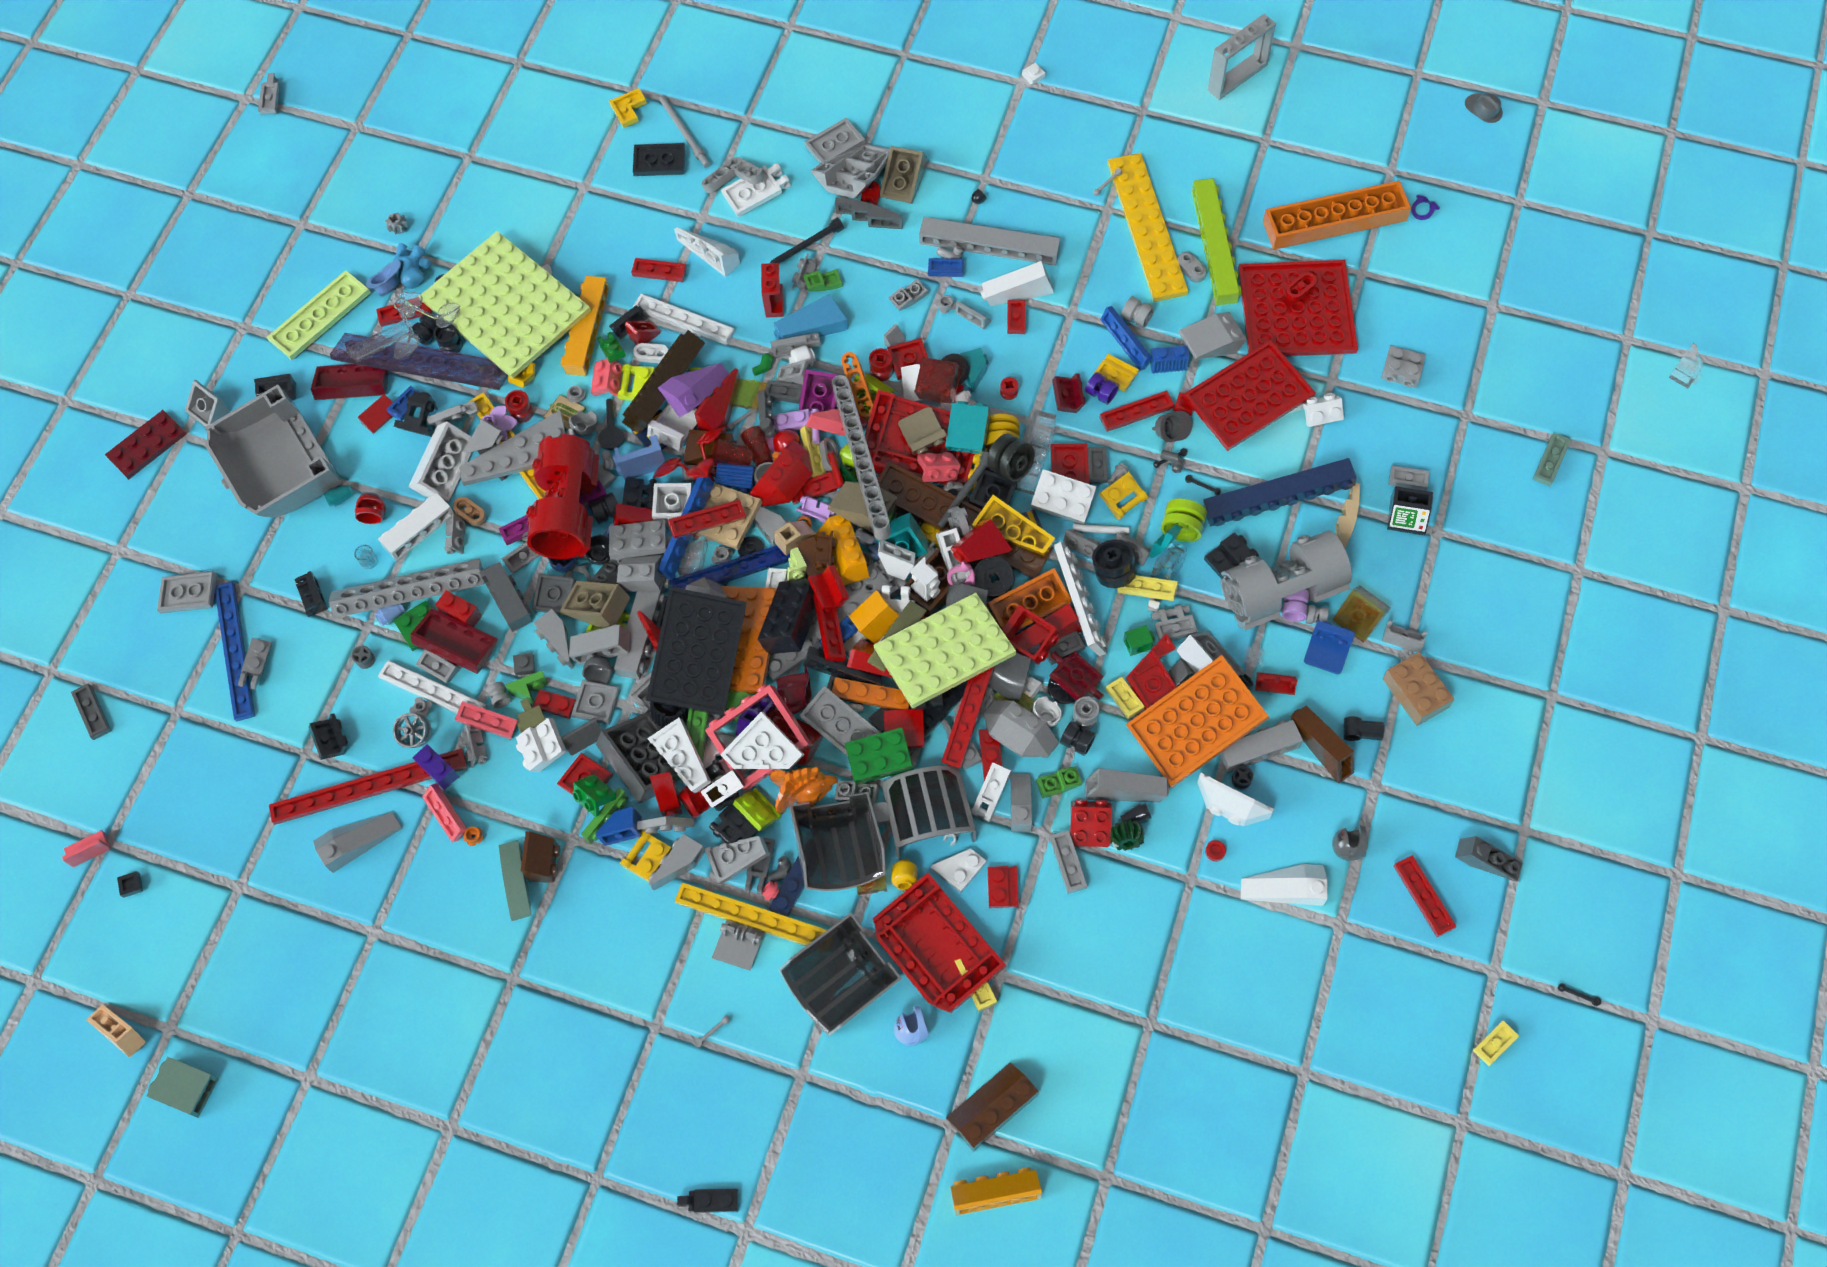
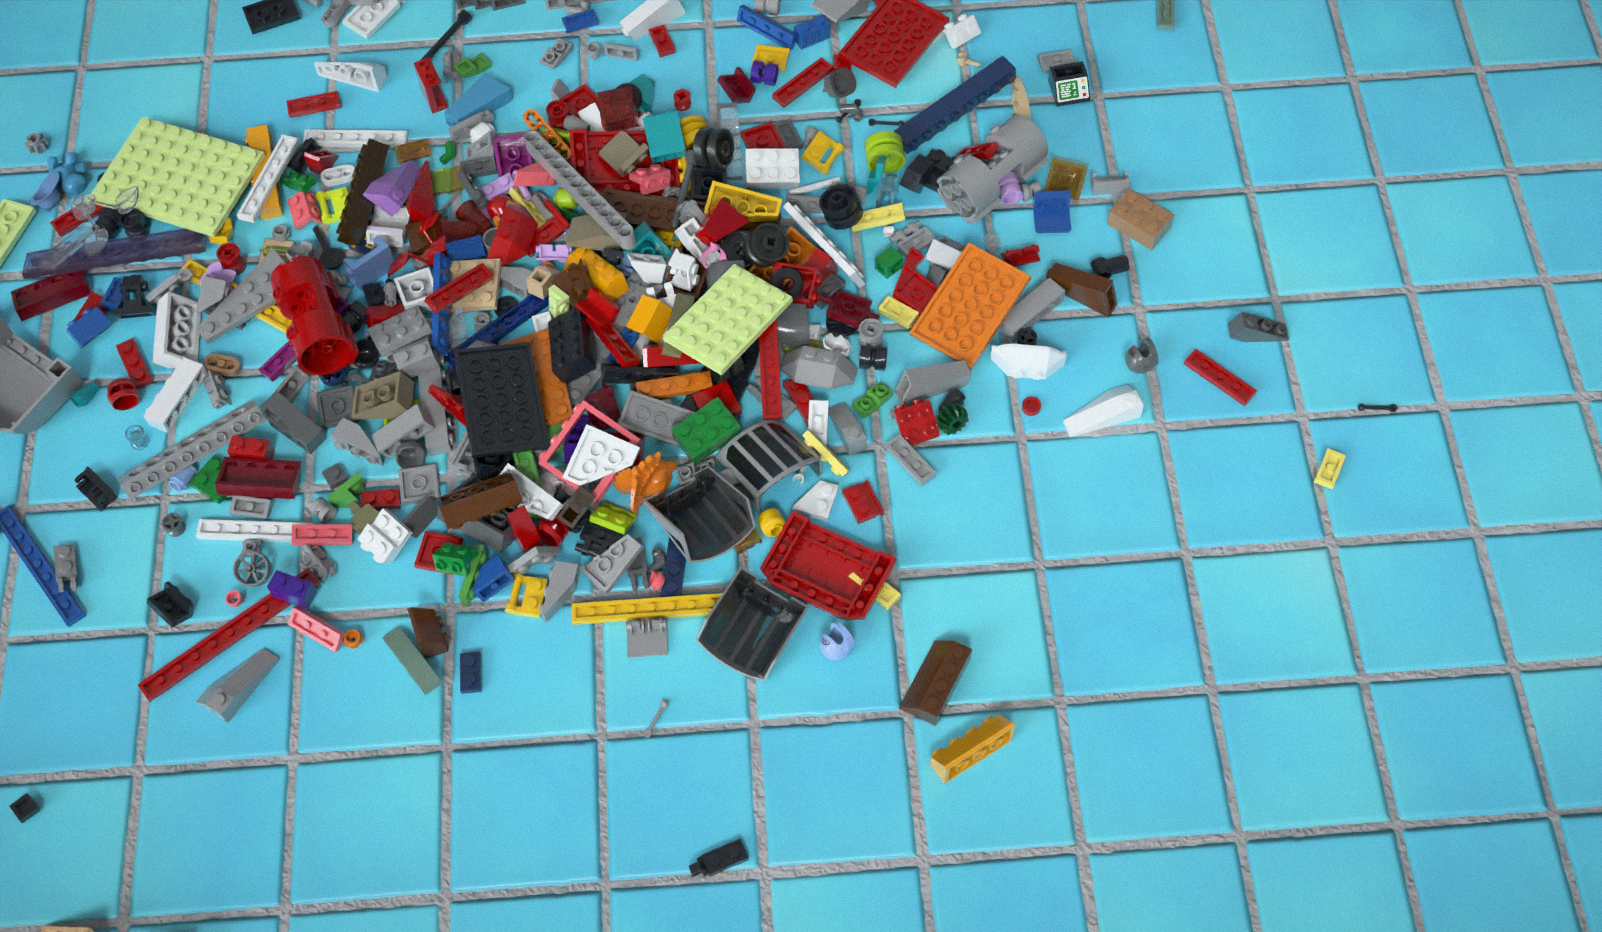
camera: 25 degrees left, 5 degrees down
none -> blue brick [66,307,112,348]
none -> red plate [115,338,154,390]
none -> coral hinge [225,590,243,607]
none -> white tile [237,134,300,223]
none -> light grey pin [383,282,398,306]
none -> clear orange plate [394,138,432,164]
none -> reddish brown slope [436,471,523,530]
none -> dark blue plate [460,652,482,694]
none -> light grey cone [563,115,591,132]
none -> pearl dark grey wheel [743,222,789,268]
none -> black tyre [770,268,804,300]
none -> light yellow plate [802,430,851,476]
none -> black slope [899,154,935,194]
none -> red plate [954,142,999,160]
none -> tan hand [957,52,981,67]

